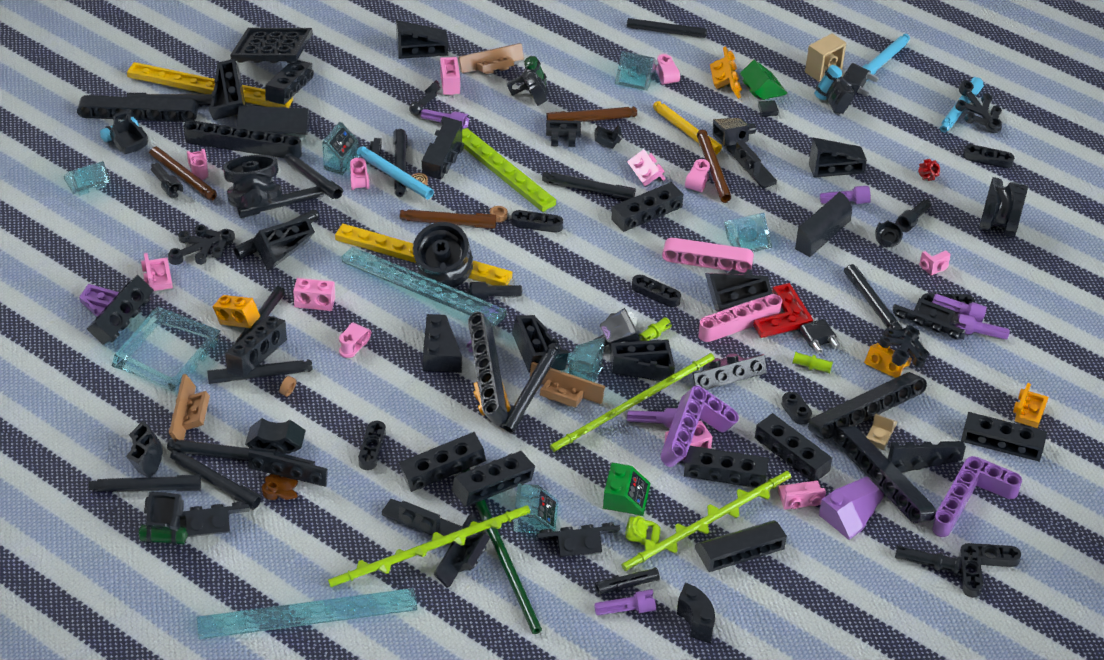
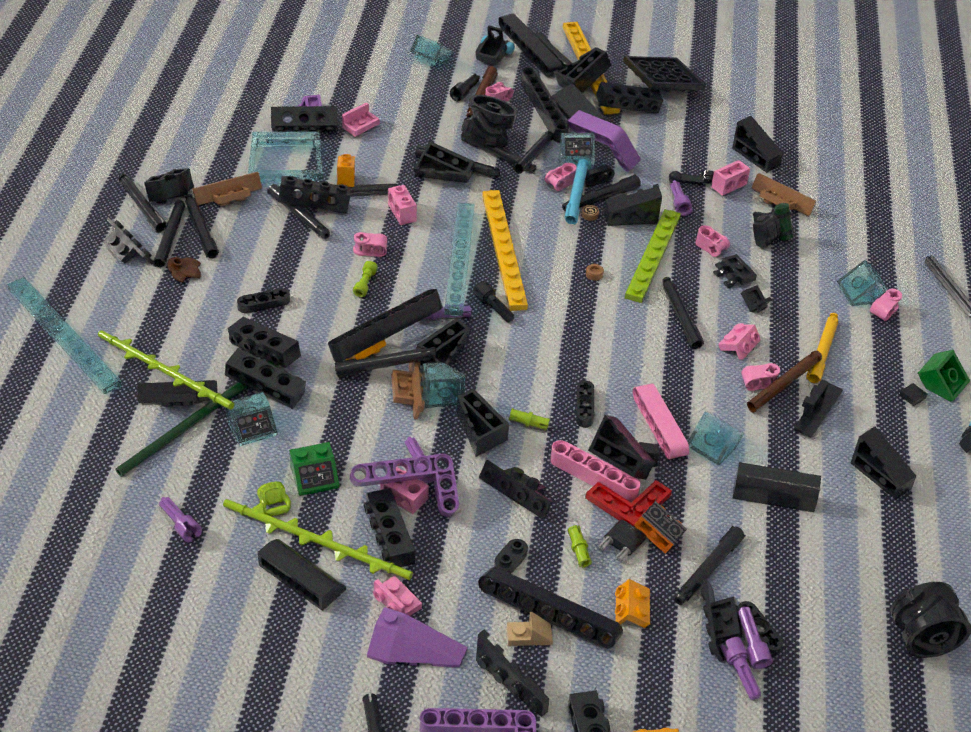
camera: 60 degrees right, 0 degrees up
black piece [138,492,188,545] -> none
black plant [168,224,235,265] -> none
black brick [245,418,306,454] -> none
black bracket [248,450,328,487] -> none
medium nougat tile [279,376,296,396] -> none
black bracket [382,499,462,543] -> none
reddish brown piece [400,209,496,229] -> none
black piece [413,222,474,289] -> none
black wedge [423,314,462,373] -> none
black beam [511,210,563,233] -> none
black bracket [535,522,620,558] -> none
reddish brown piece [546,106,637,122] -> none
lime plant [550,353,715,452] -> none
black torso [593,308,641,350] -> none
black pin [595,567,660,595] -> none
black brick [611,182,684,232] -> none
black brick [676,582,715,644] -> none
light orange bracket [710,46,742,99] -> none
black torso [713,118,756,146] -> none
black brick [754,413,833,481] -> none
medium lavender piece [820,186,871,204] -> none
black beam [833,426,936,524] -> none
black hair [875,220,903,248] -> none
black plant [878,325,929,368] -> none
black piece [895,199,932,232] -> none
red gear [918,159,940,181] -> none
bright pink bracket [919,250,951,275] -> none
none -> lime piece [353,261,378,297]
none -> medium lavender beam [567,110,641,172]
none -> brick [634,501,687,554]
none -> bright pink piece [696,225,730,257]

